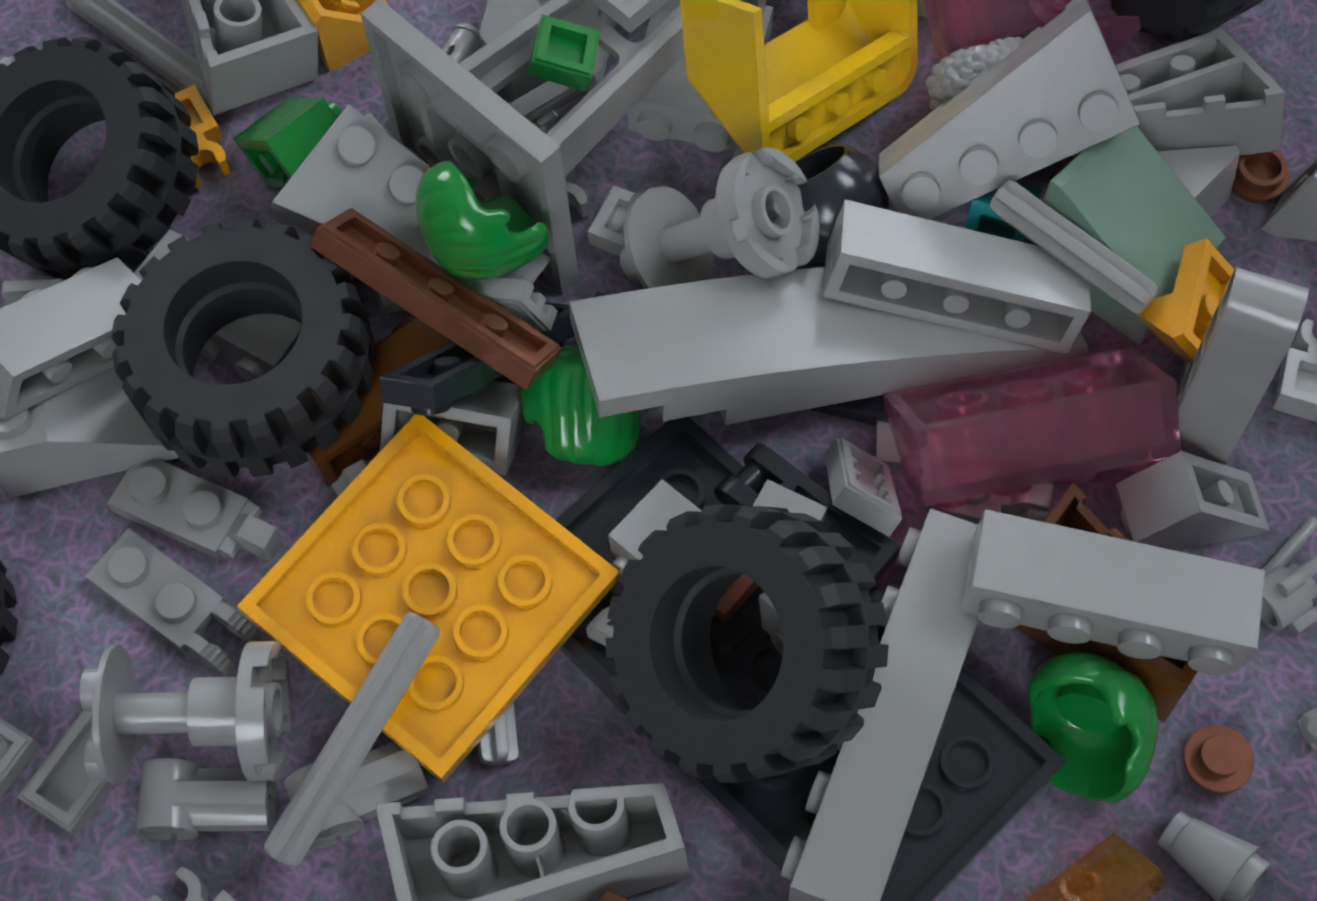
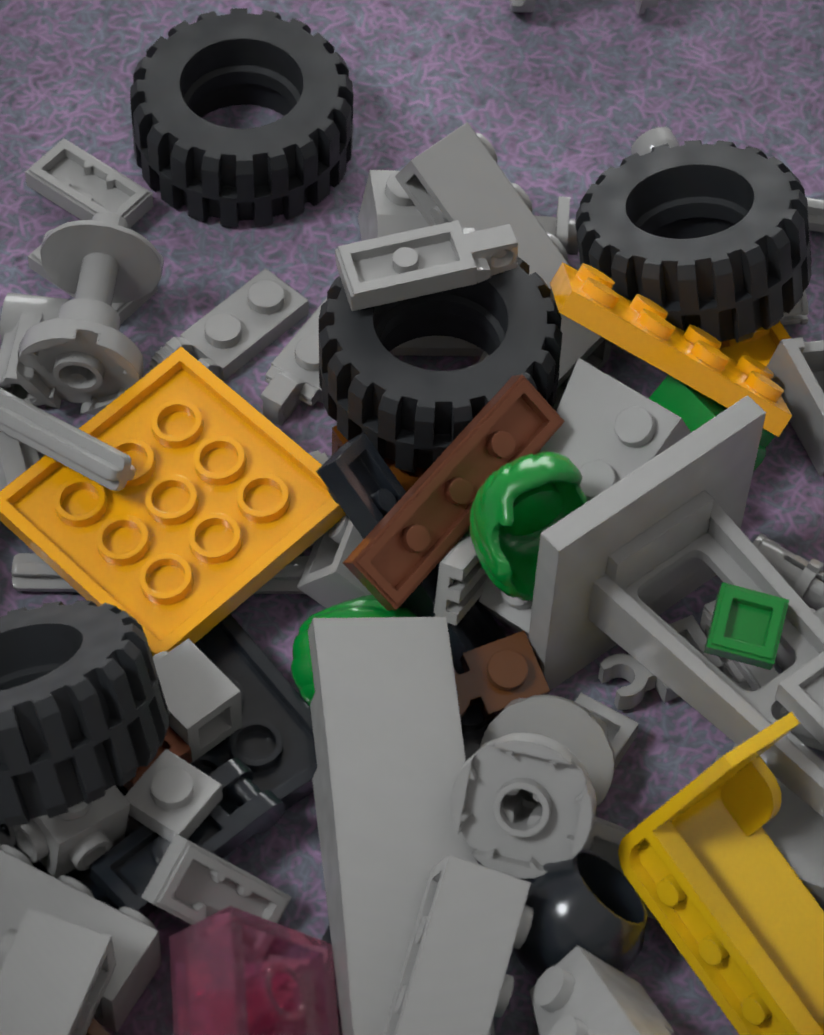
camera: 90 degrees right, 10 degrees down
none -> light grey hinge [335,220,518,311]
none -> reddish brown plate [454,631,550,721]
none -> light orange plate [550,262,792,437]

